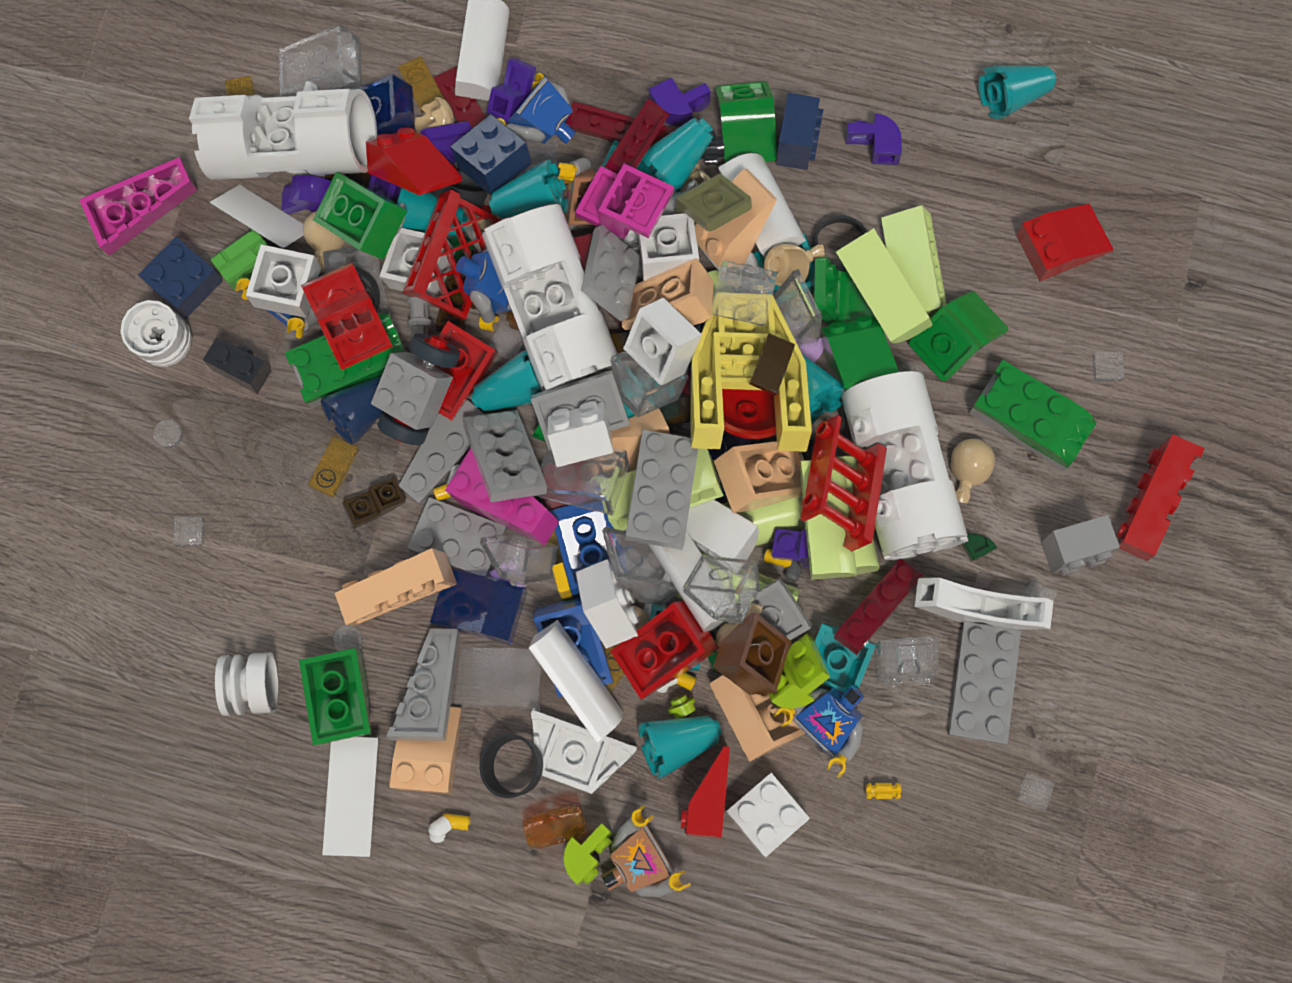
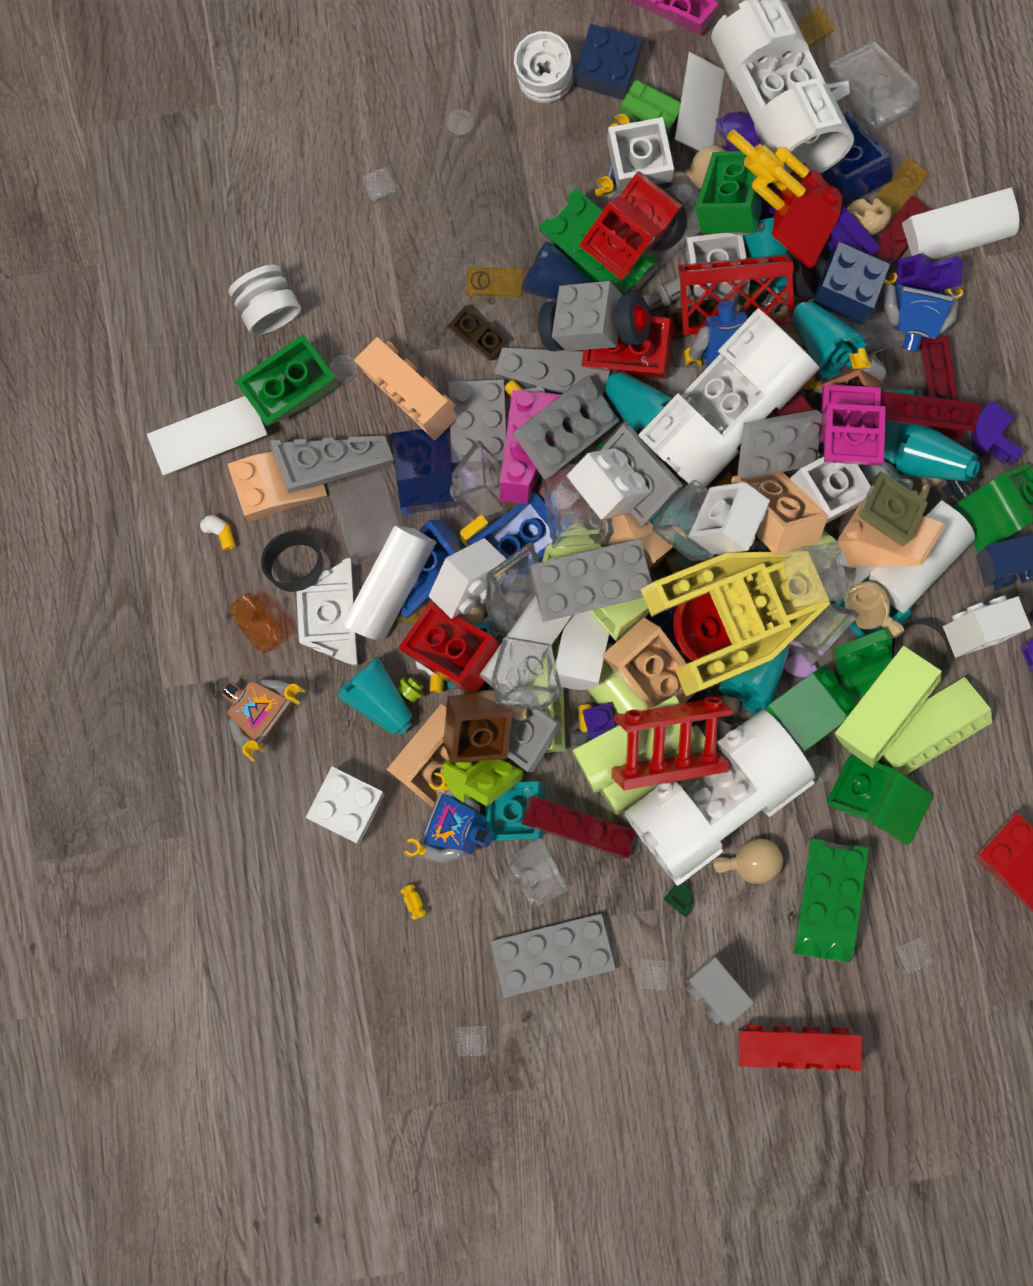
camera: 65 degrees right, 5 degrees up
black brick [203,337,271,394] -> none
lime brick [564,824,612,885] -> none
red slope [681,746,730,839] -> none
dark brown slope [749,333,795,395] -> none
white arch [915,578,1054,630] -> none
none -> yellow plant [727,129,809,210]
none -> white brick [943,596,1031,658]

